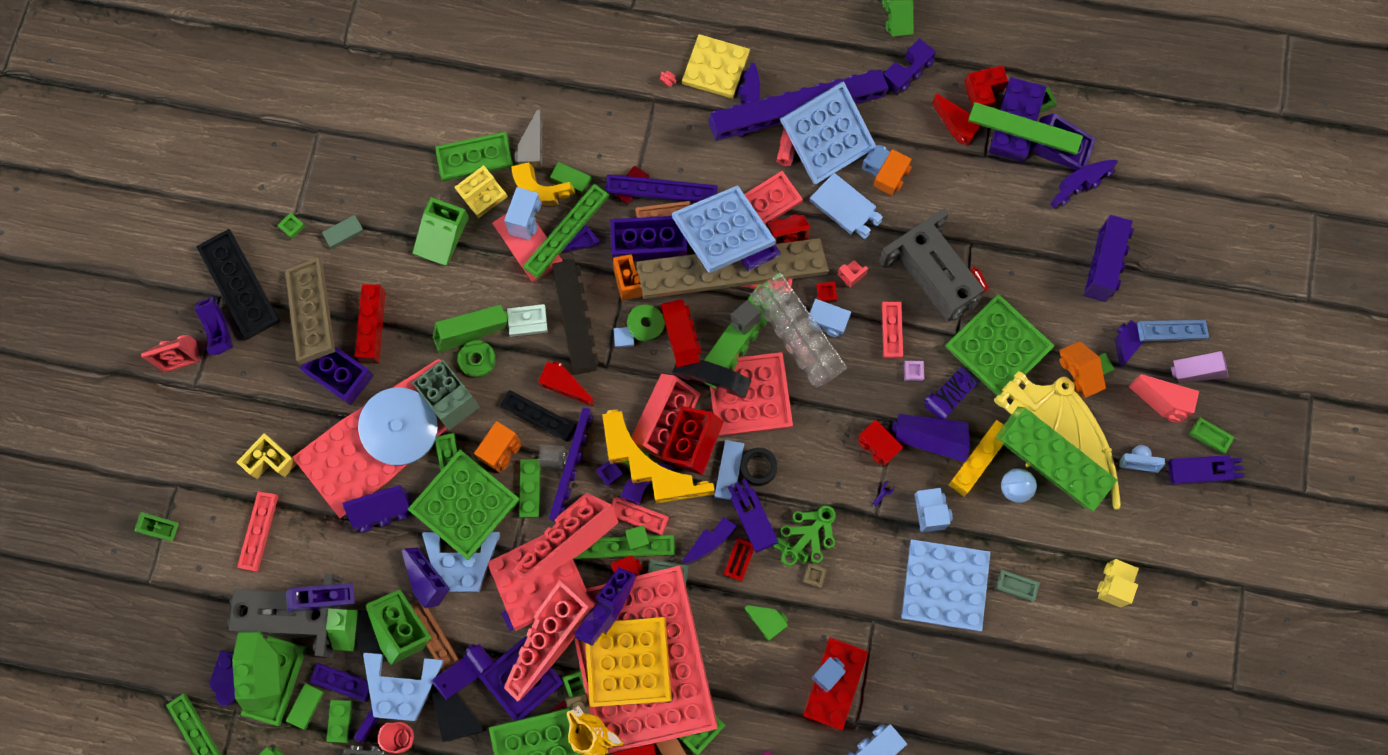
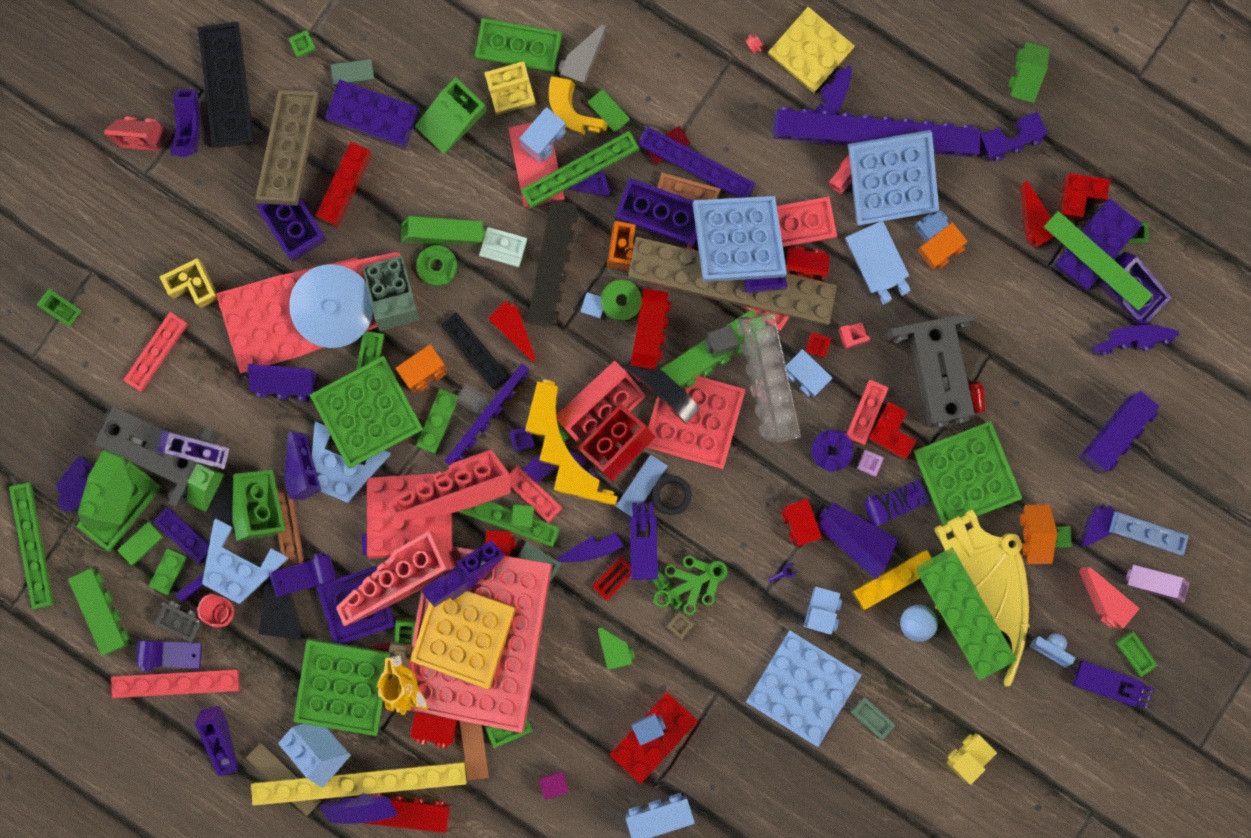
camera: 20 degrees right, 10 degrees up
none -> dark purple brick [325,79,419,150]
none -> dark purple plate [811,429,854,472]
none -> red brick [867,402,916,460]

